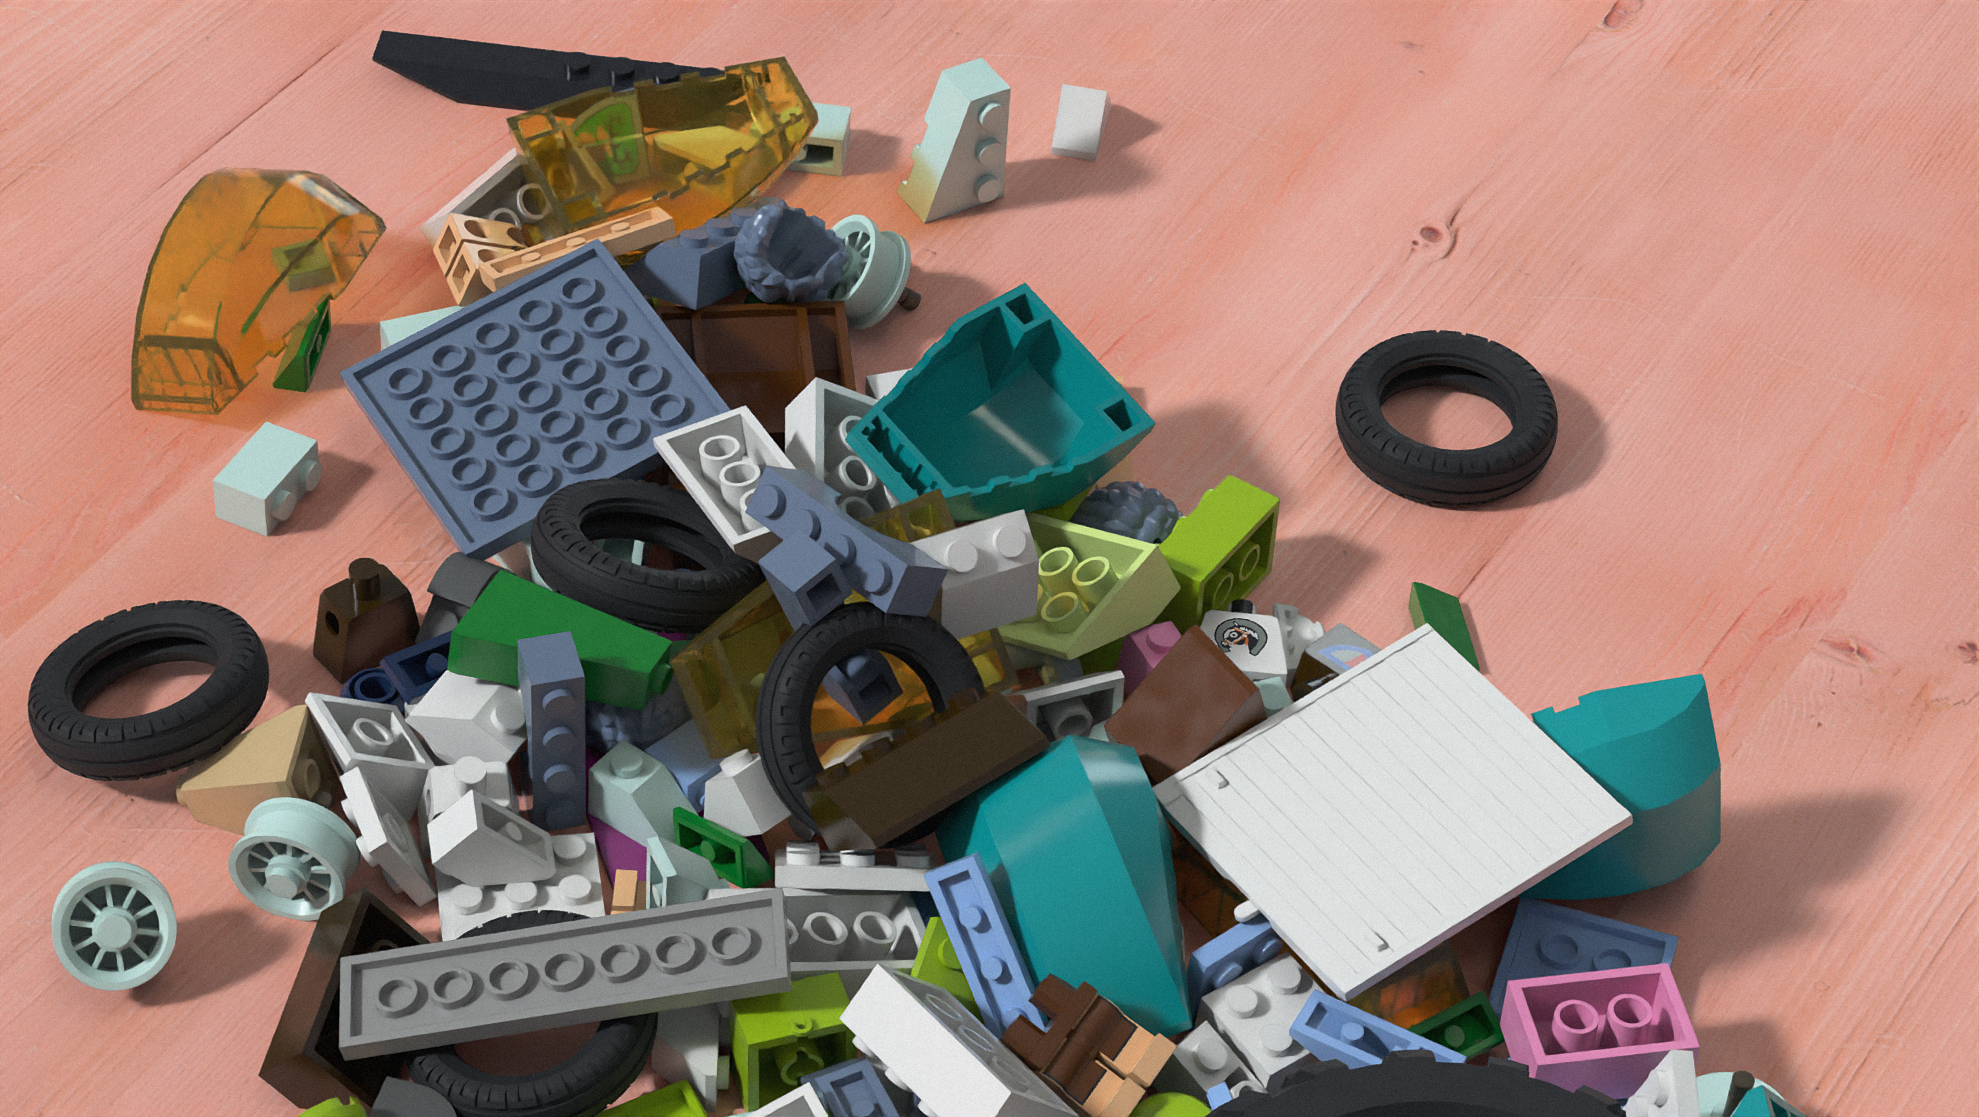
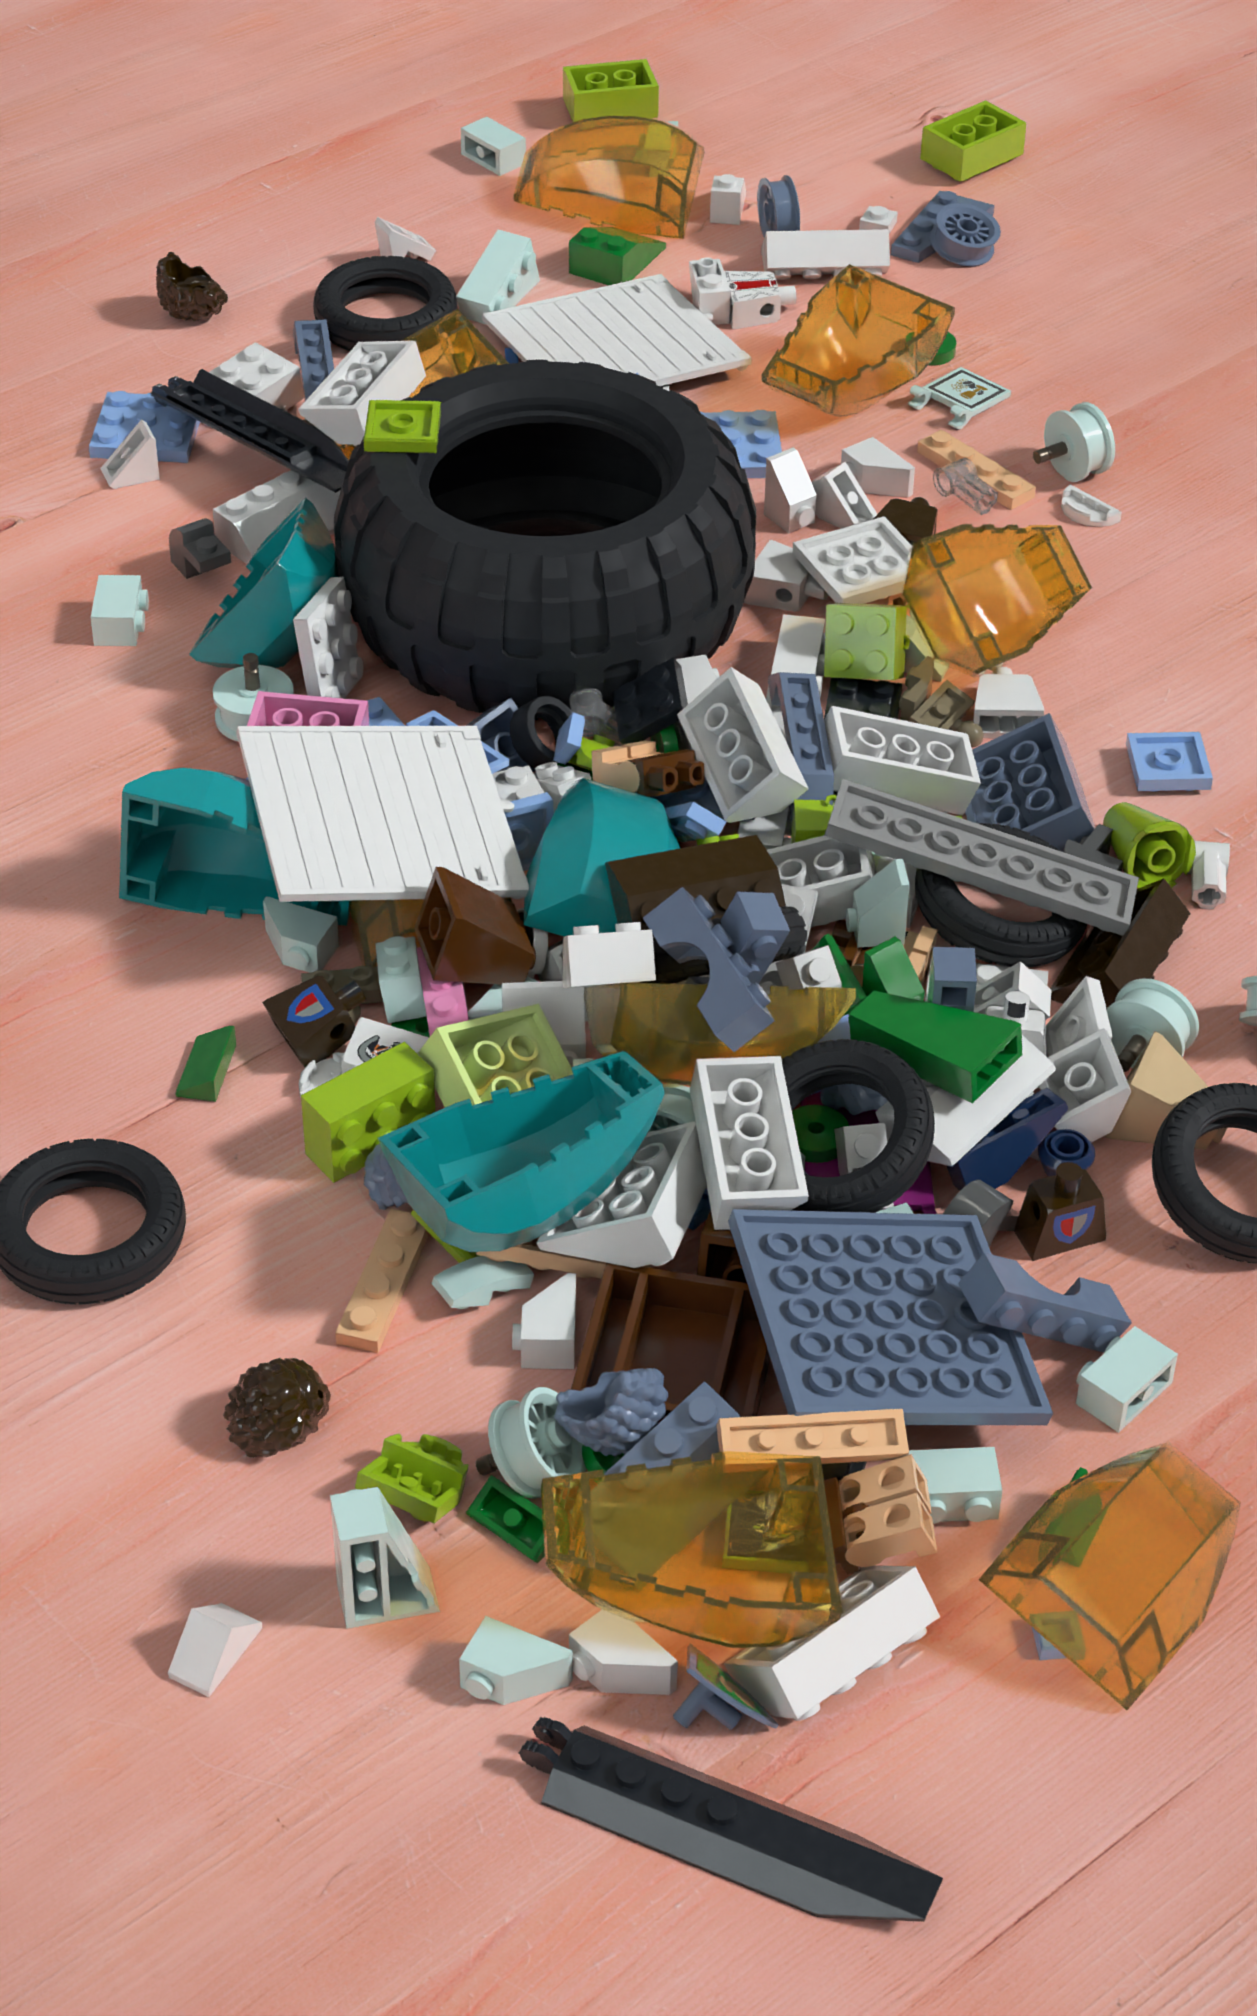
camera: 160 degrees left, 0 degrees up
none -> dark brown hair [223,1358,331,1458]
none -> lime slope [355,1434,469,1524]
none -> green slope [862,936,925,1001]
none -> sand blue arch [958,1252,1132,1352]

